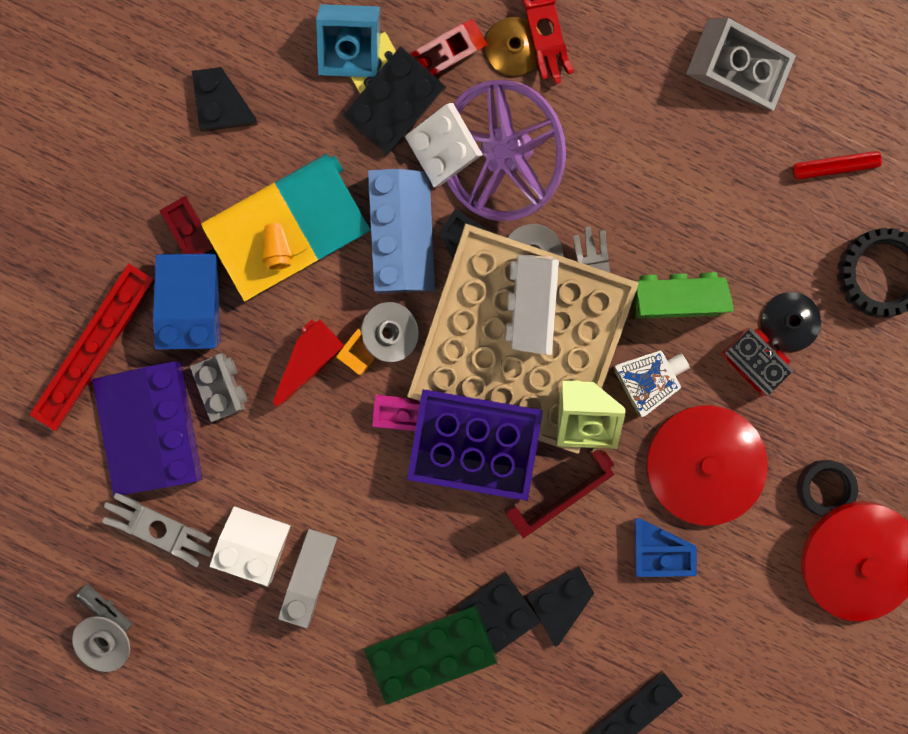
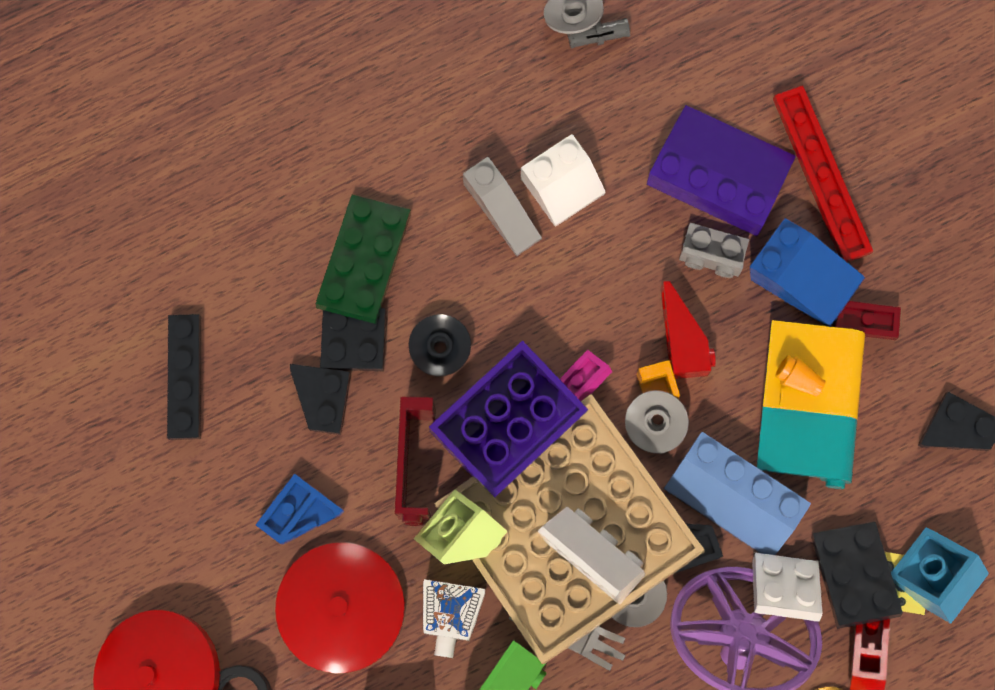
camera: 130 degrees right, 10 degrees down
light grey piece [102,493,212,568] -> none
none -> black dish [408,314,471,376]

